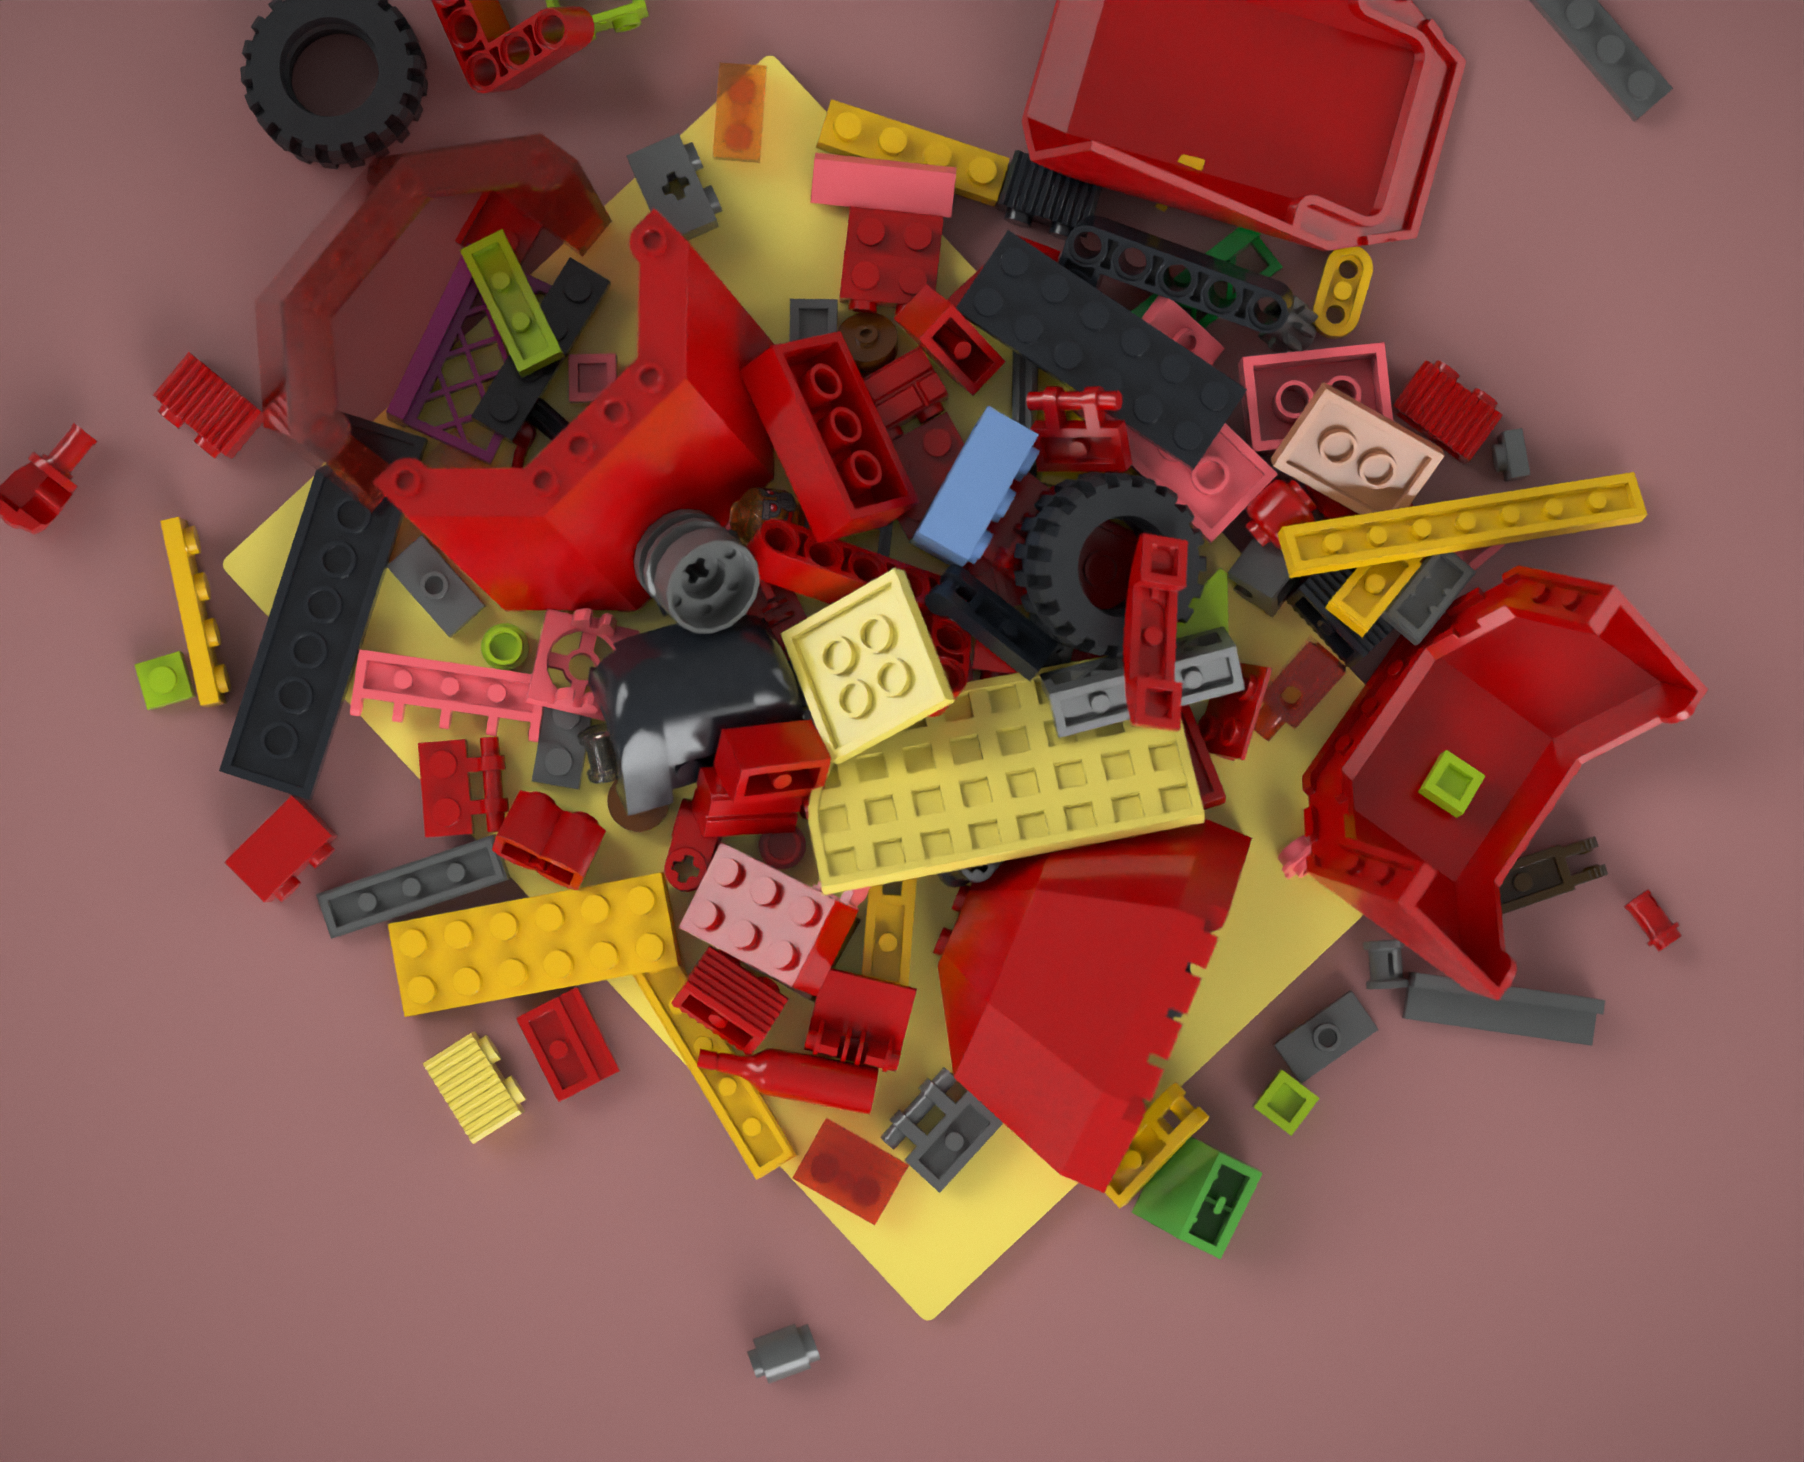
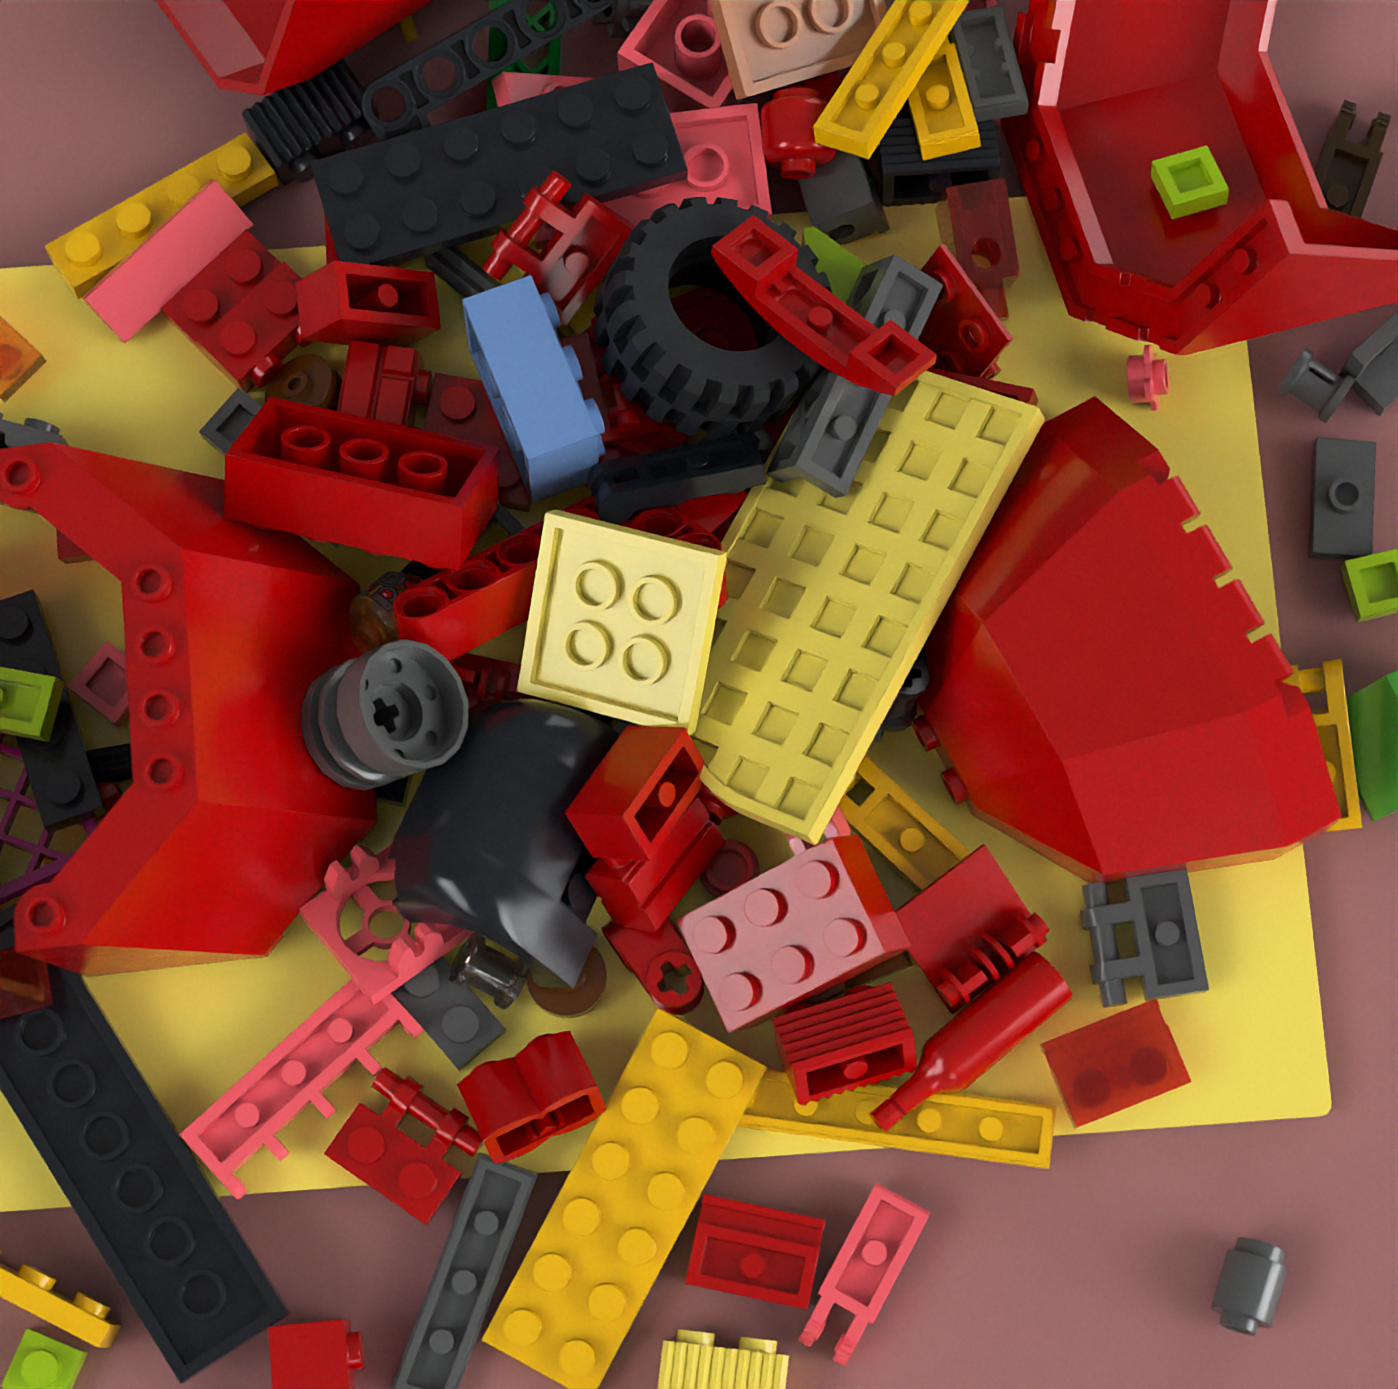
camera: 50 degrees left, 10 degrees down
dark grey plate [386,535,486,638] -> none
lime plate [481,623,529,671] -> none
none -> coral hinge [798,1183,931,1367]

